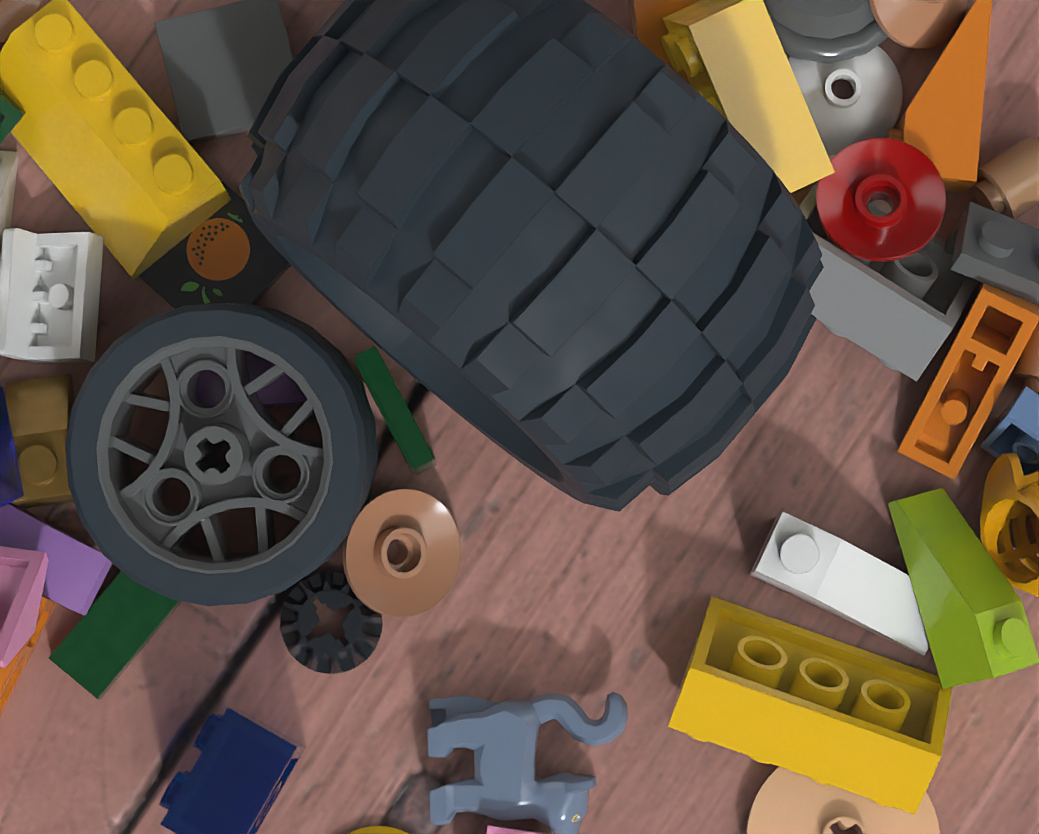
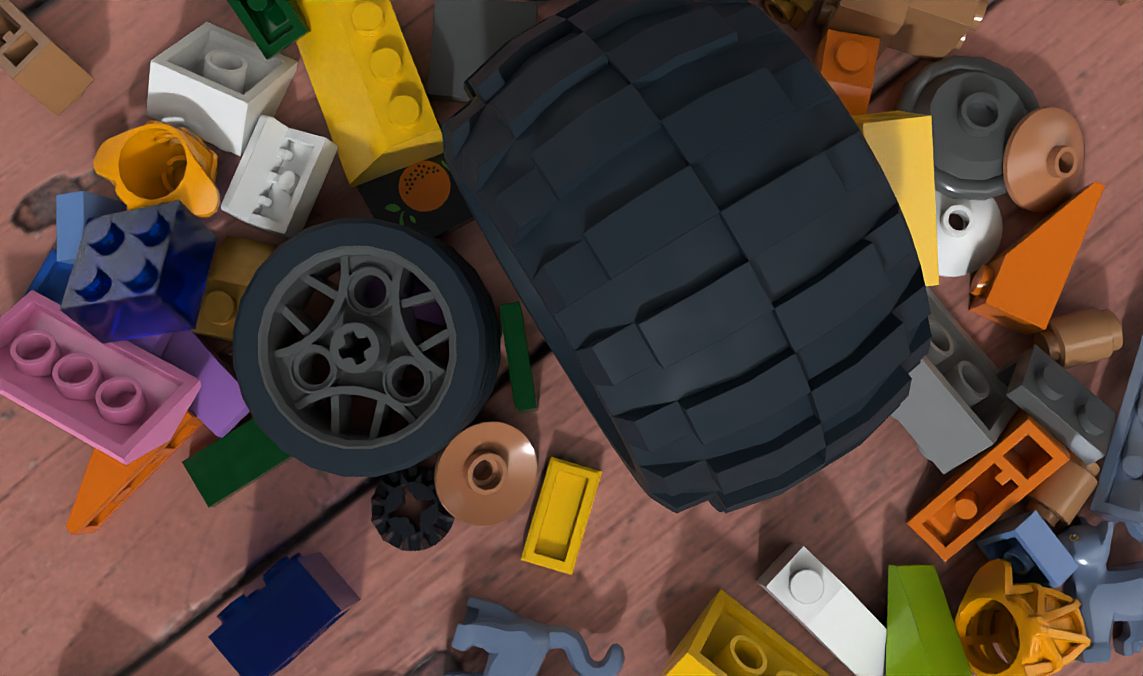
camera: 20 degrees right, 0 degrees up
red dish [816,138,946,261] -> none
none -> yellow tile [521,457,602,575]

